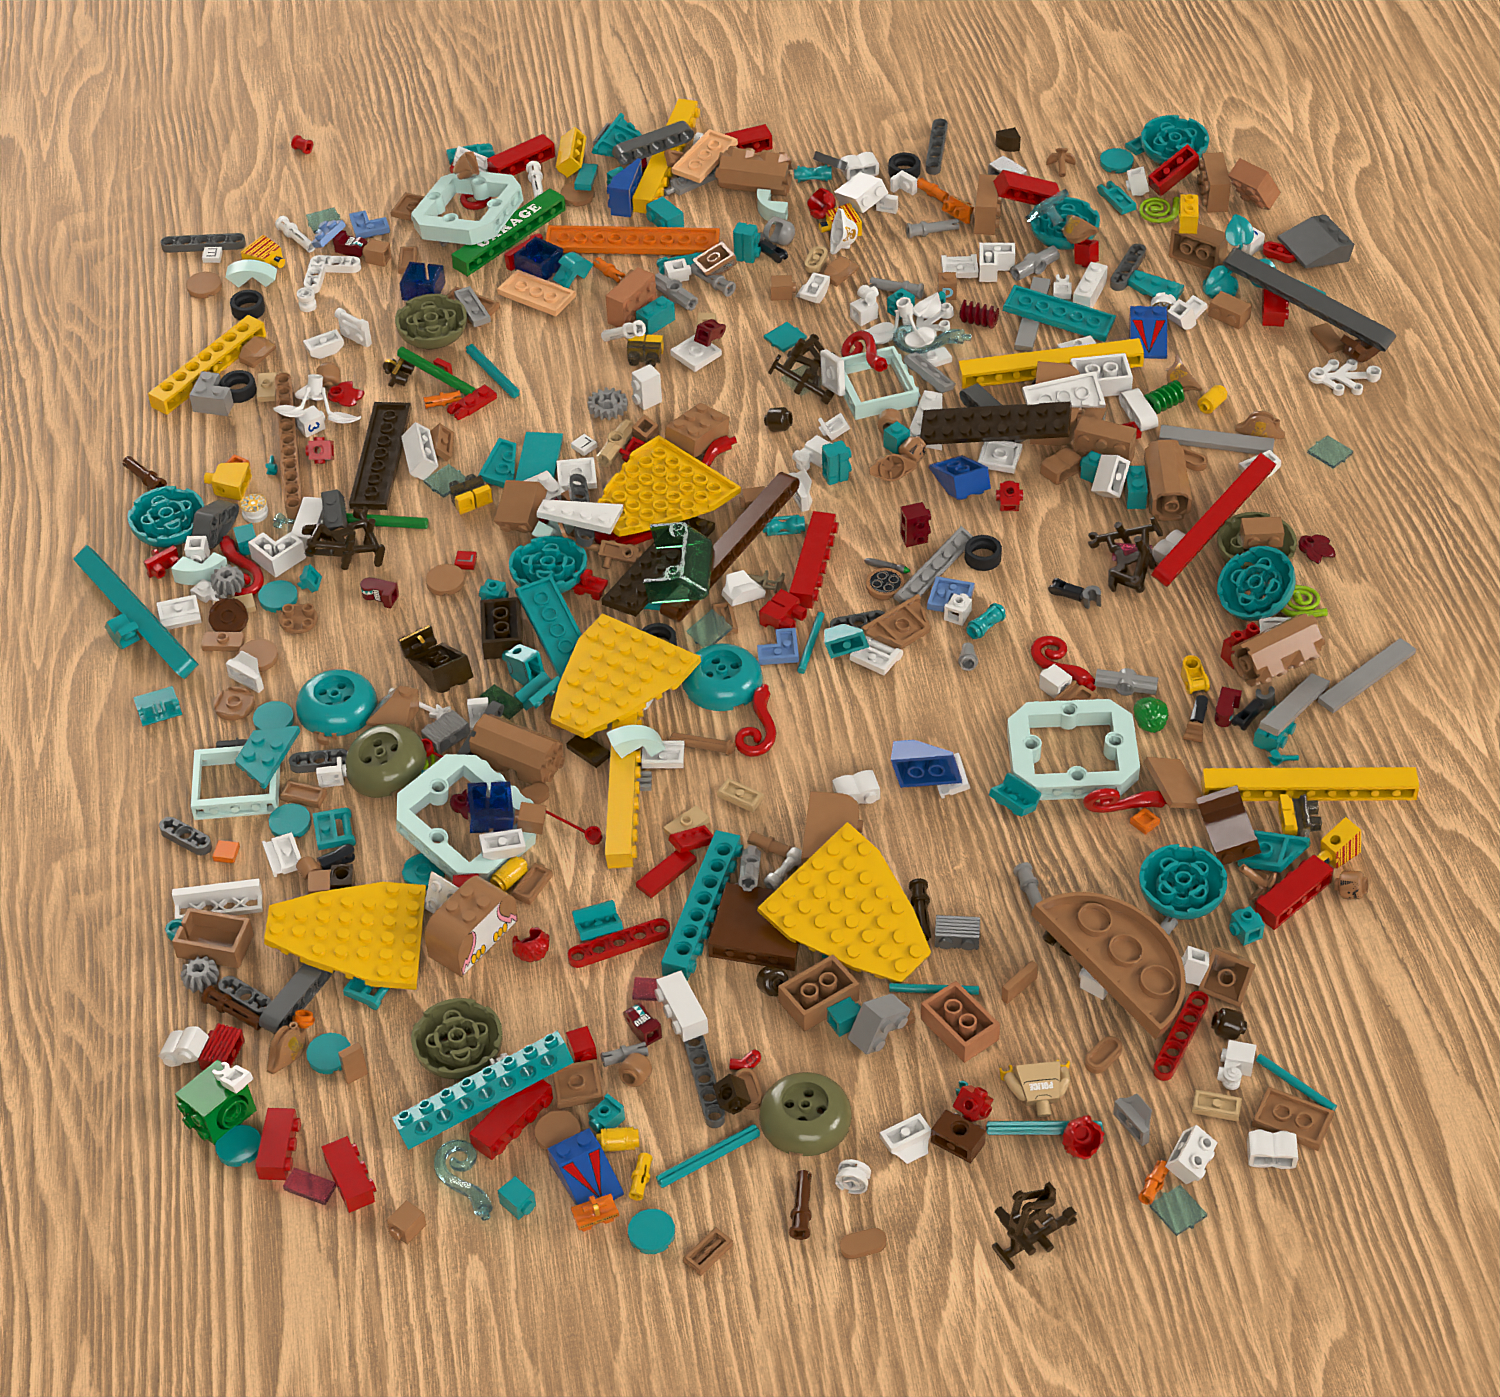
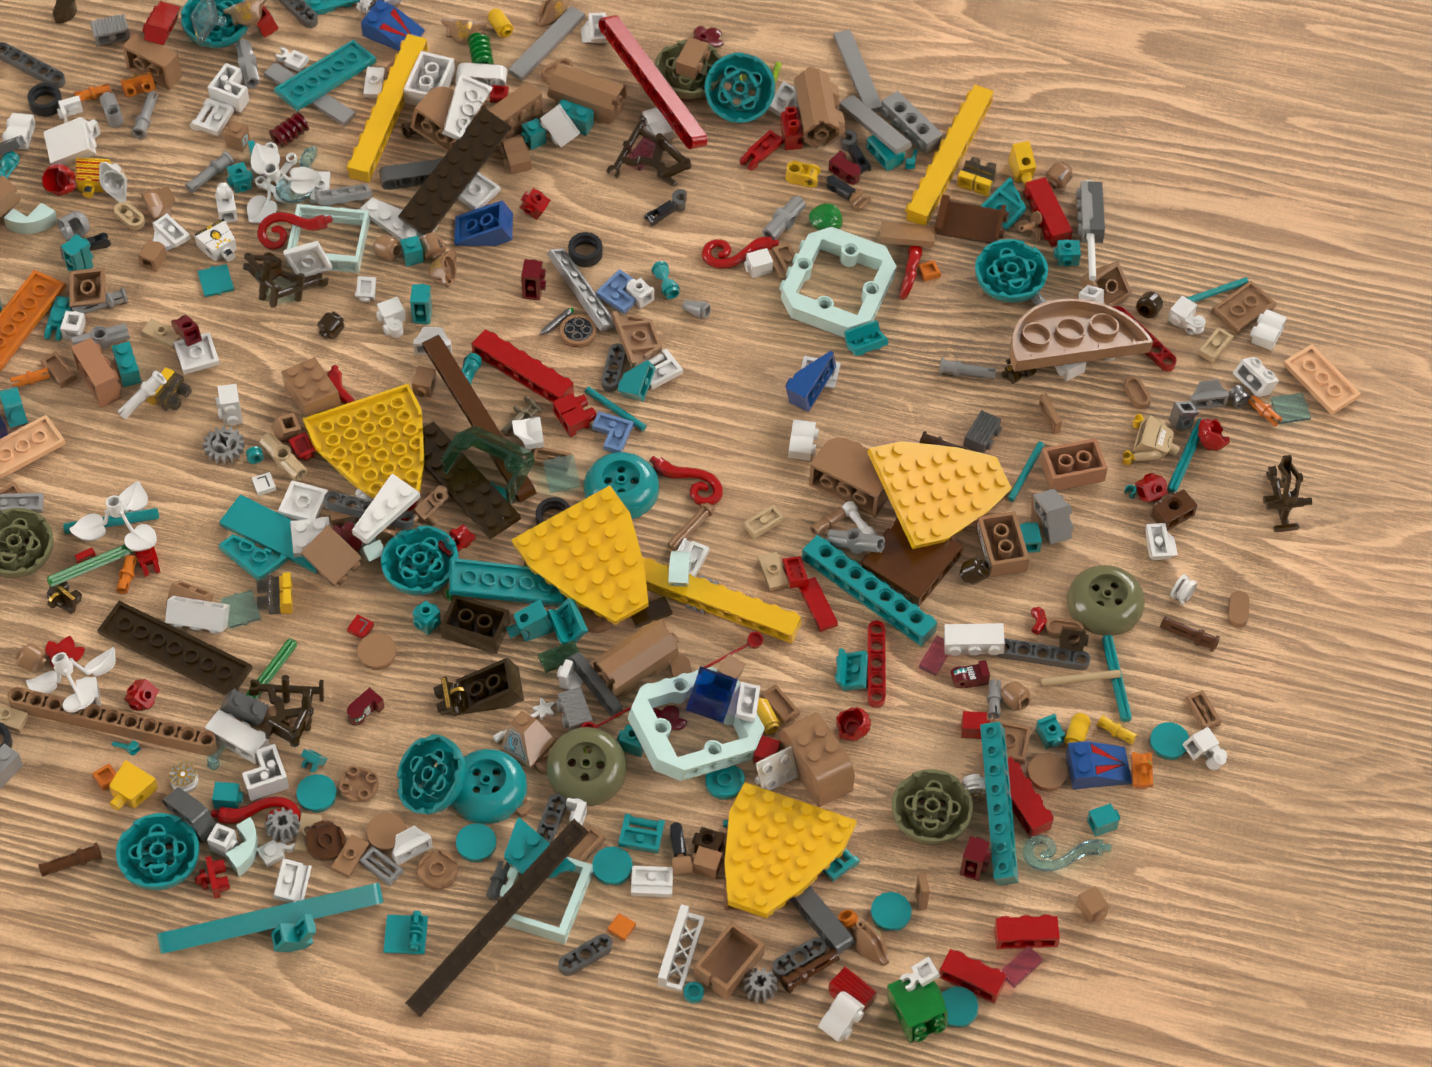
camera: 70 degrees left, 10 degrees up
white brick [1073,262,1108,308] -> none
none -> white plant [69,481,157,551]
none -> light grey piece [100,92,123,127]
none -> torso [194,219,237,262]
none -> teal bush [245,446,264,464]
none -> light grey tile [359,846,404,887]
none -> teal brick [397,734,466,815]
none -> dark brown plate [405,819,589,1017]
none -> red hinge [739,130,784,171]
none -> light grey brick [881,91,943,155]
none -> dark red brick [959,836,992,881]
none -> tan bar [1041,670,1121,686]
none -> piece [1076,180,1105,281]
none -> flat silver brick [1169,401,1199,432]
none -> white brick [1182,727,1227,771]
none -> flat silver wheel [1228,385,1251,408]
none -> light nougat plate [1283,344,1361,415]

